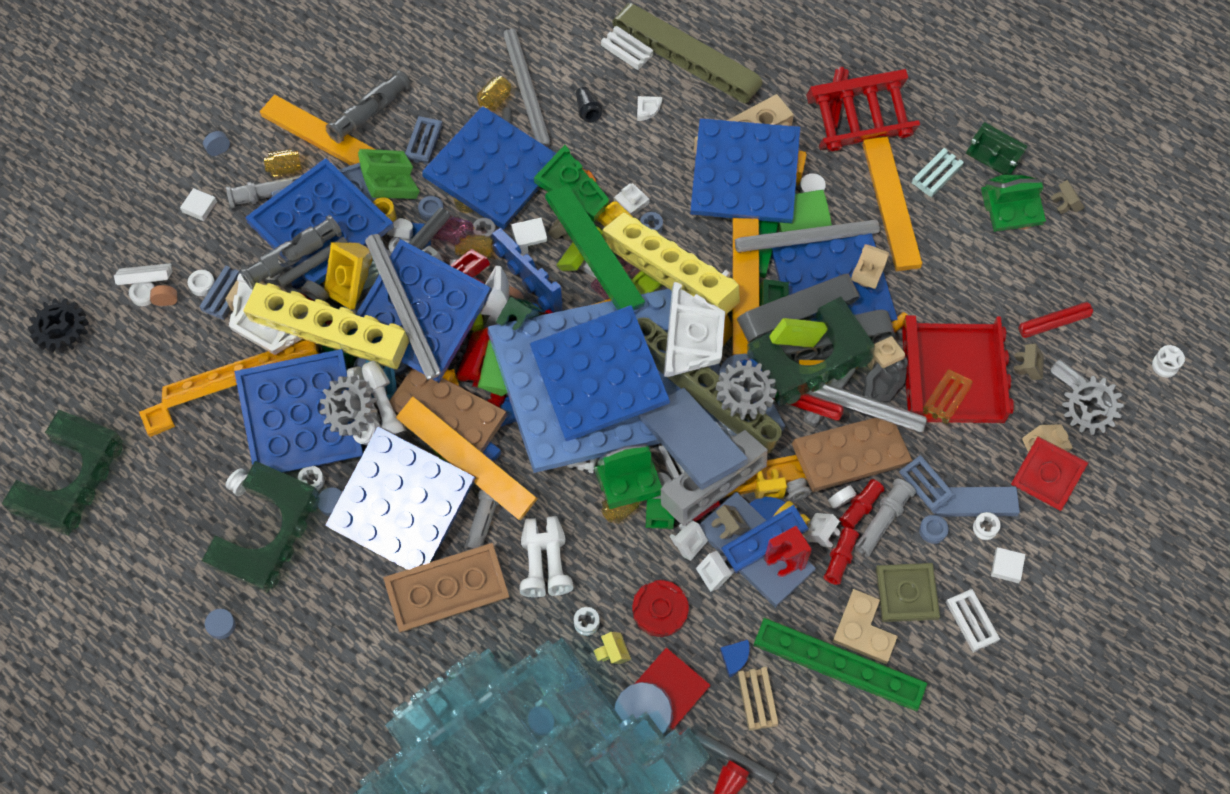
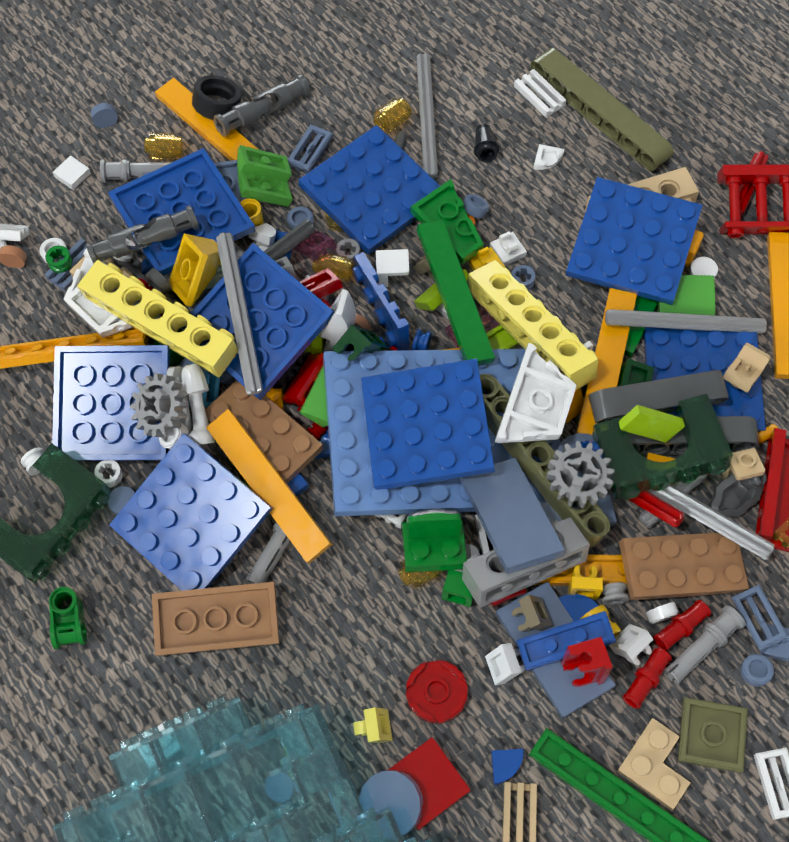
camera: 15 degrees right, 0 degrees up
dark grey bar [277,237,348,288] -> none
white piece [520,516,573,597] -> none
white bush [574,607,600,636] -> none
white tile [670,520,708,561] -> none
none -> green bush [45,245,73,273]
none -> green piece [49,587,87,650]
none -> black tyre [192,75,242,120]
none -> blue bush [412,328,432,350]
none -> sand blue tile [463,194,489,218]

